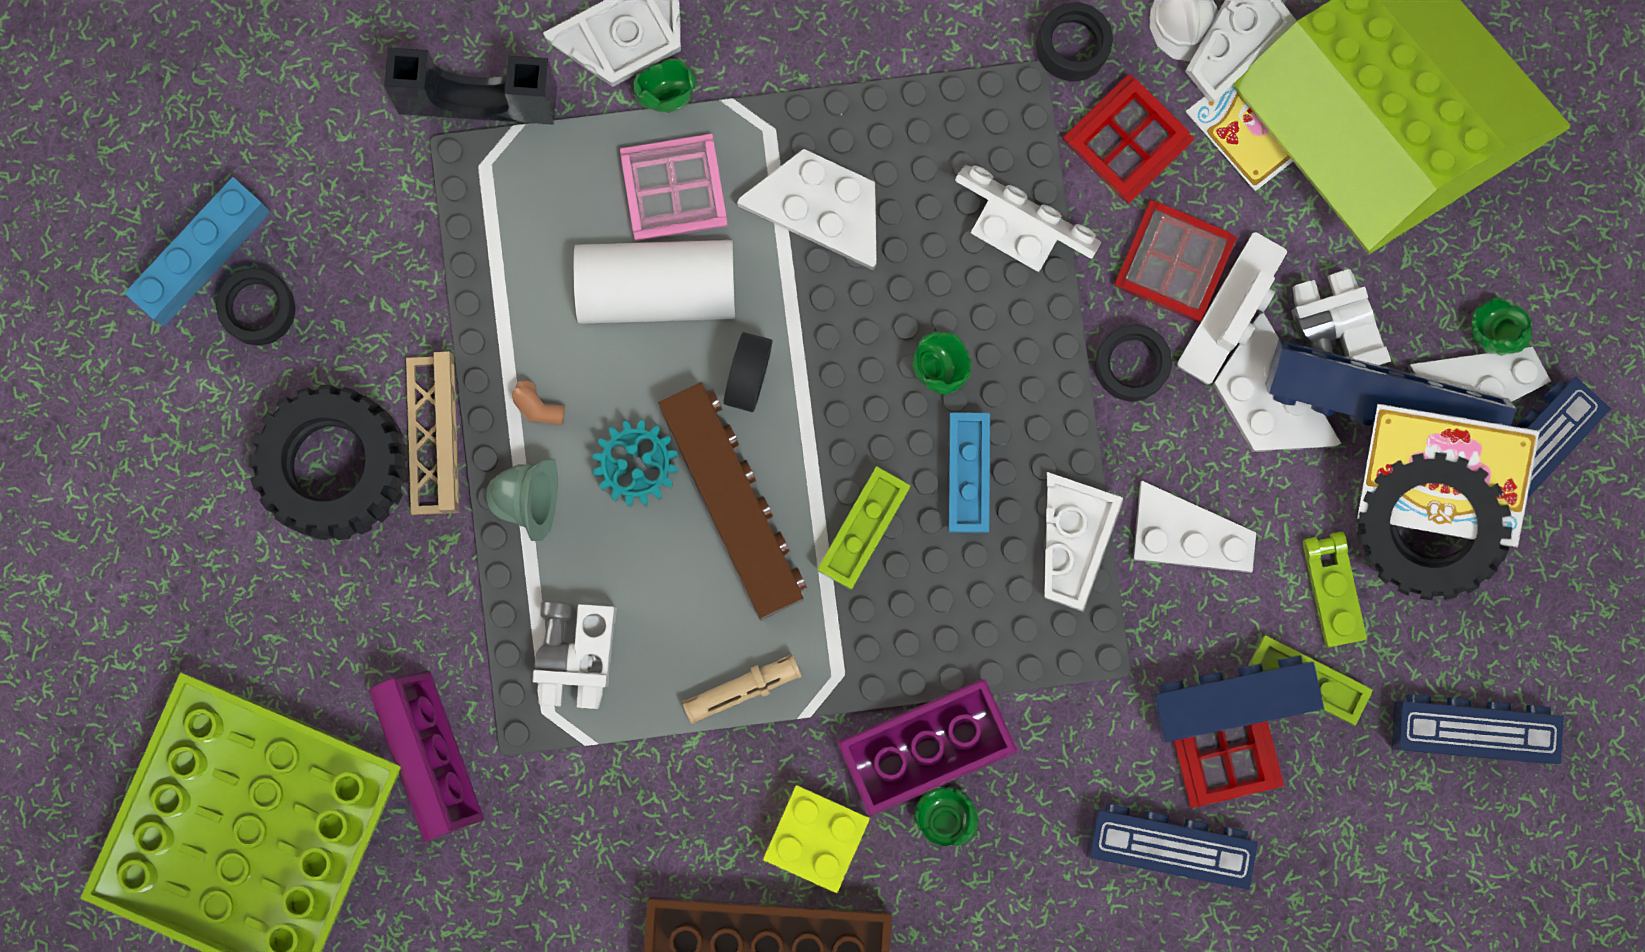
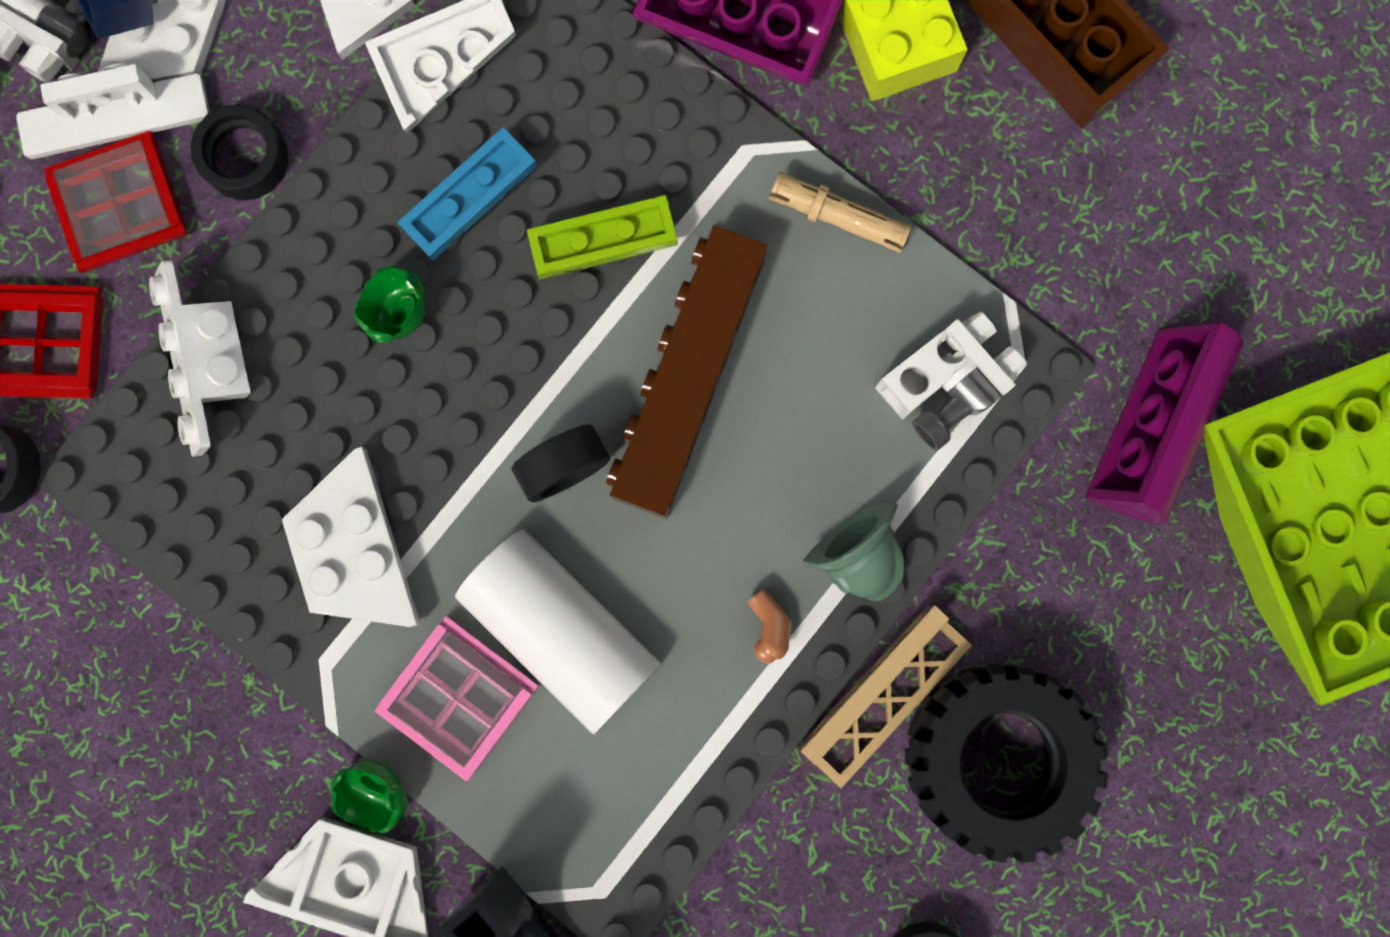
camera: 130 degrees left, 0 degrees up
teal gear [592,420,679,507] -> none

